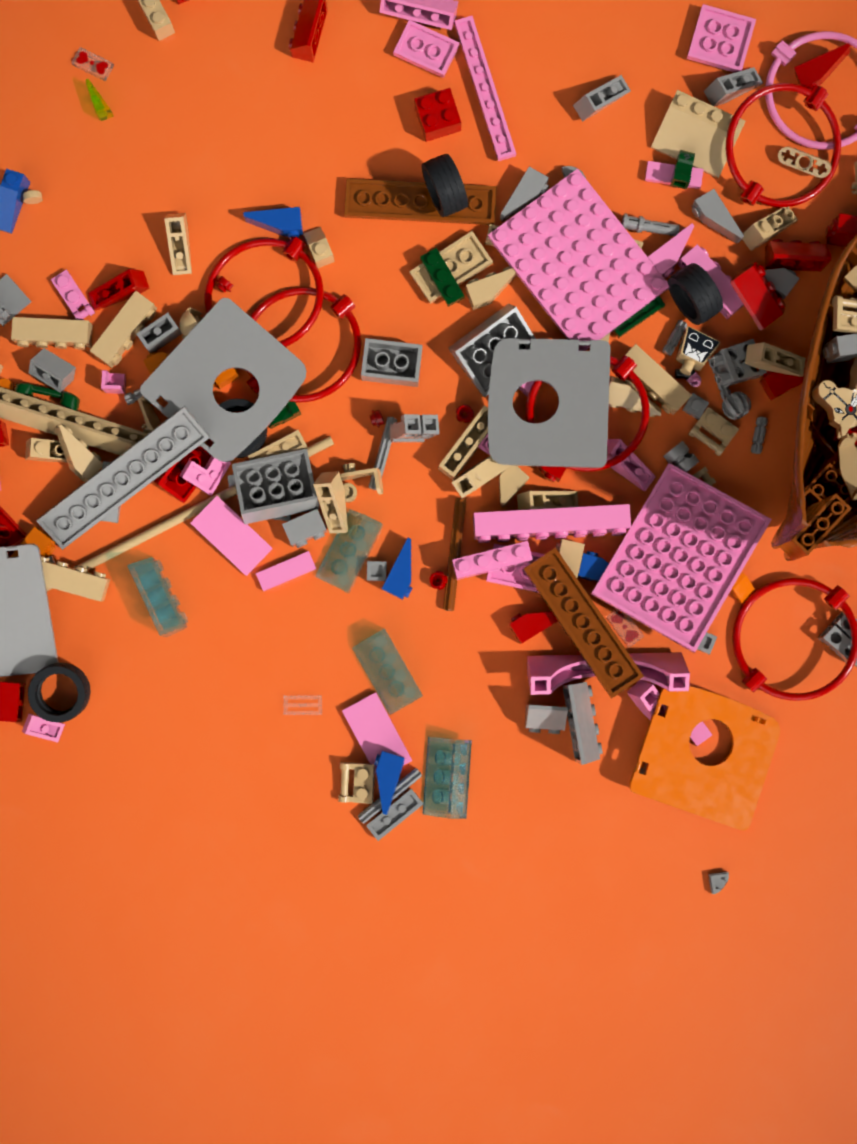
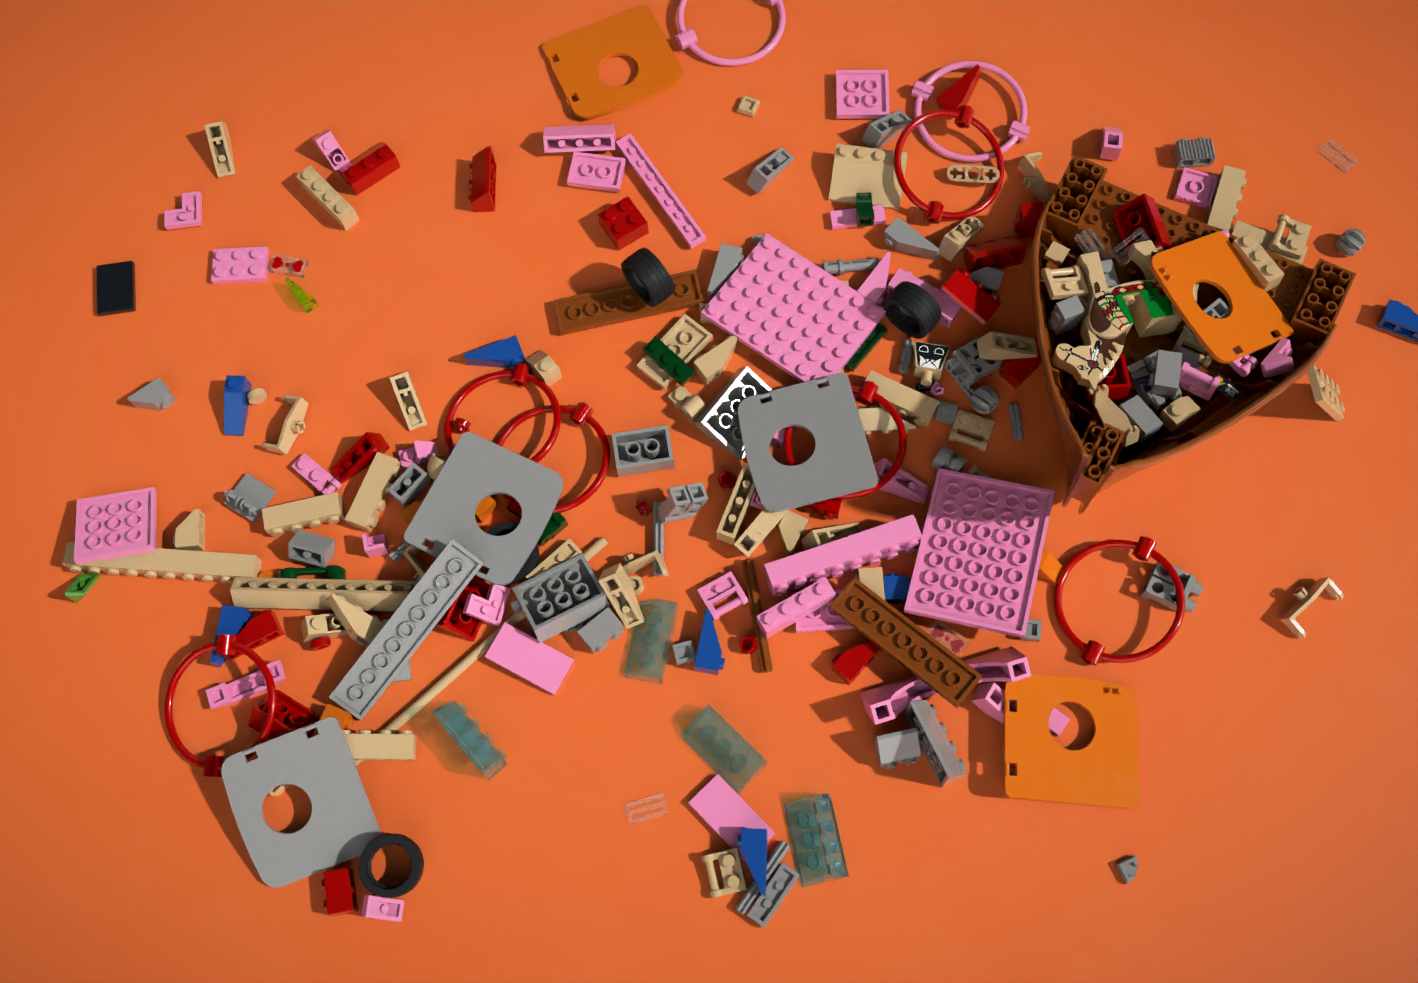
camera: 10 degrees left, 15 degrees down
bright pink tile [256,551,316,591] -> none
none -> bright pink plate [211,246,269,284]
none -> tan piece [261,394,309,455]
none -> red tile [310,637,331,651]
none -> bright pink slope [398,440,439,470]
none -> tan plate [668,385,706,424]
none -> bright pink plate [697,571,749,621]
none -> tan tile [737,95,760,118]

